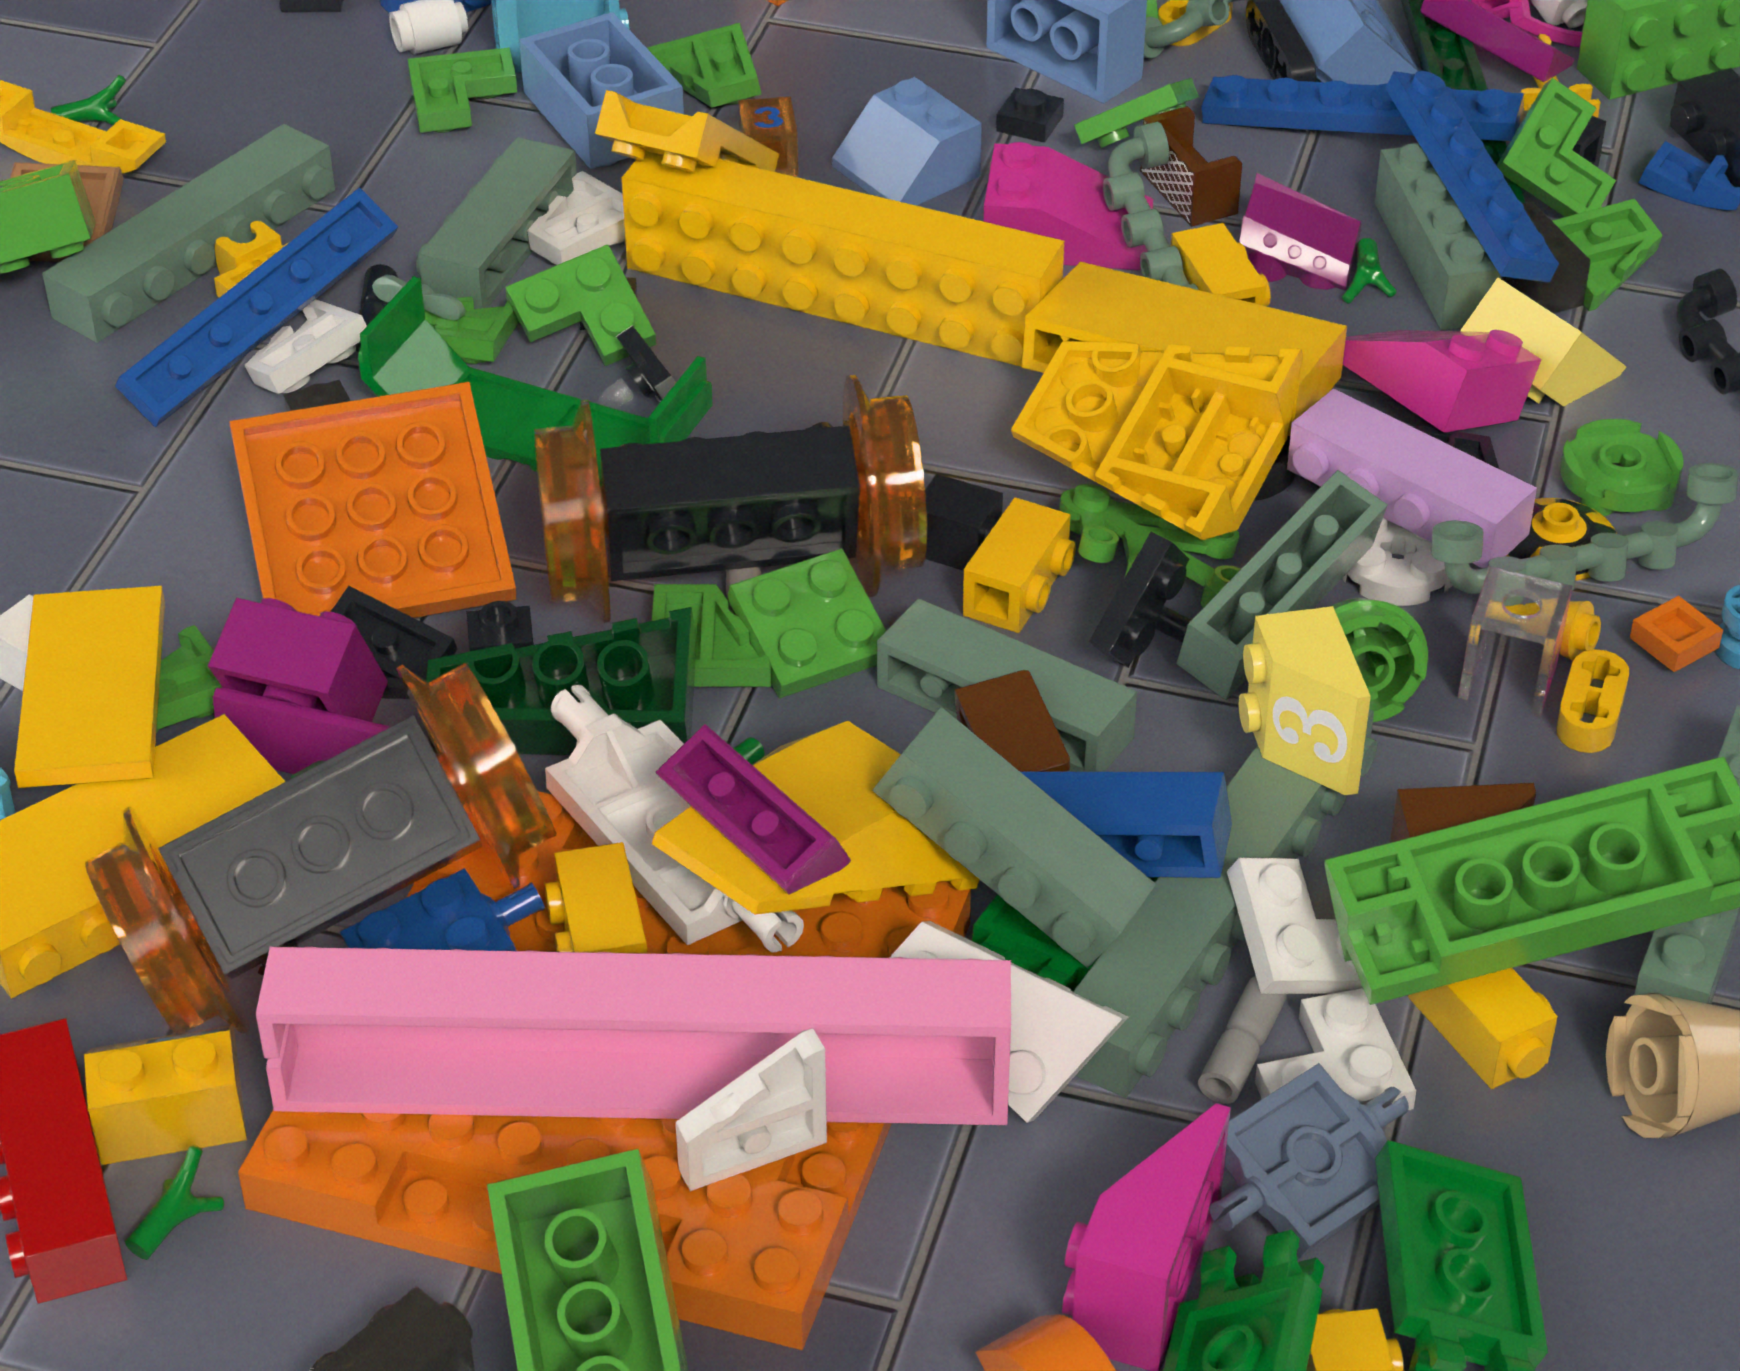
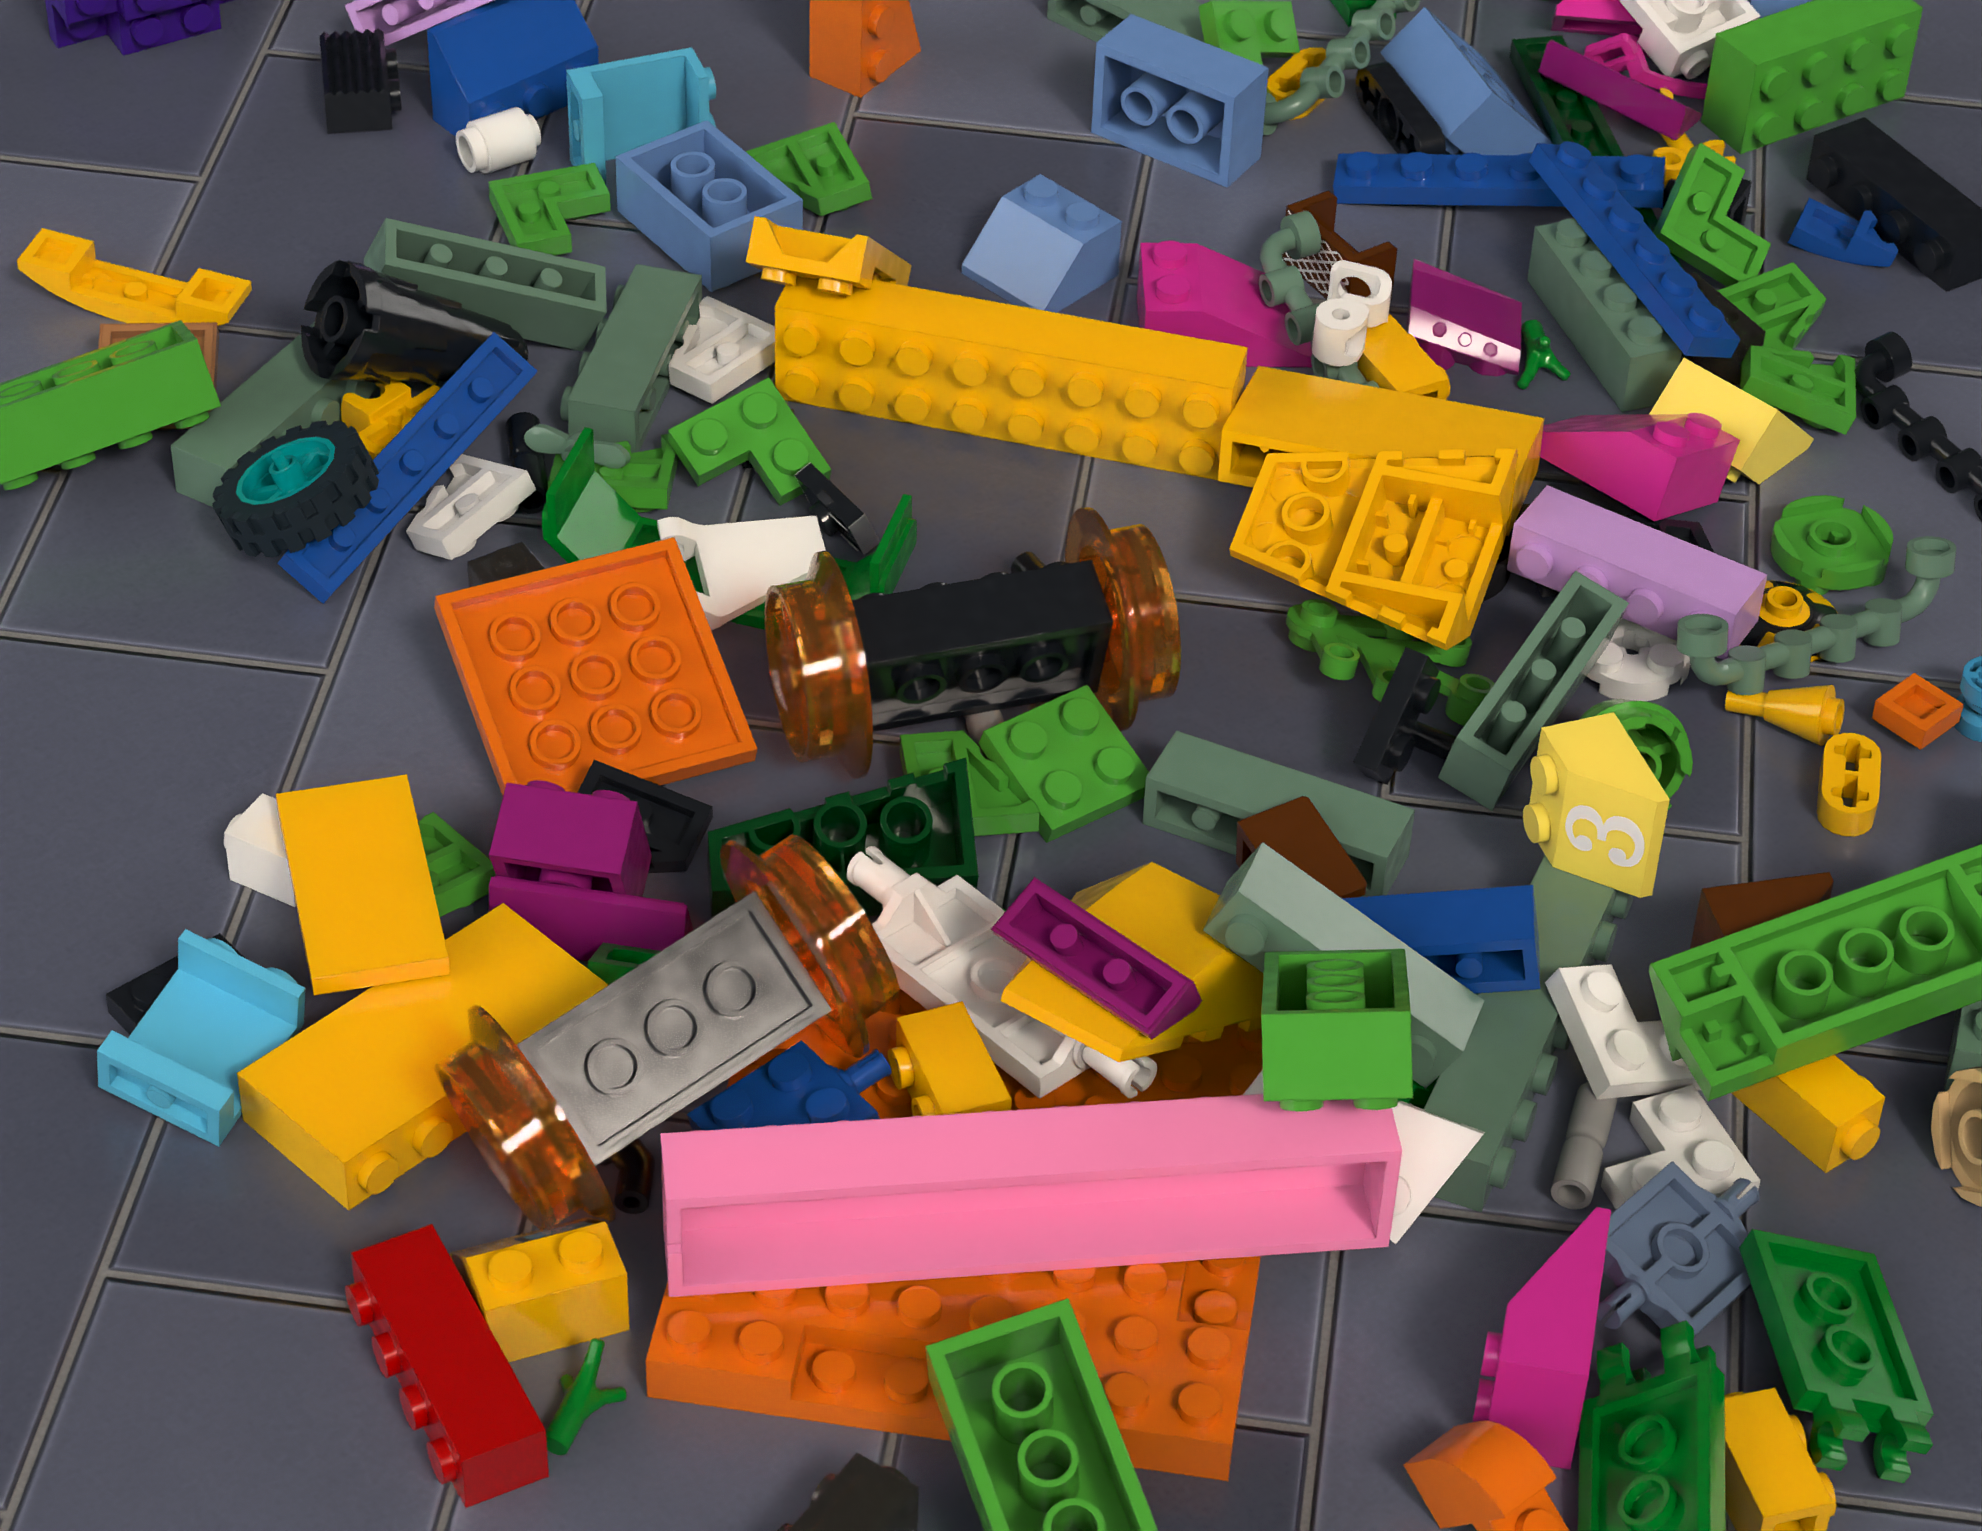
camera: 10 degrees left, 0 degrees up
green bar [51,75,126,125] -> none
black window [466,601,534,651] -> none
white wing [676,1028,827,1191] -> none
clear orange brick [738,96,799,176] -> none
black brick [911,473,1003,571] -> none
yellow brick [963,497,1076,633] -> none
black plate [996,87,1064,143] -> none
bright green plate [1074,78,1199,148] -> none
clear piece [1458,566,1573,718] -> none
none -> black wheel [212,421,379,557]
none -> black cone [301,260,528,385]
none -> sand green brick [364,218,607,351]
none -> white flag [655,515,828,631]
none -> bright green brick [1261,949,1413,1111]
none -> white leg [1312,260,1392,367]
none -> bright green wing [1740,345,1856,435]

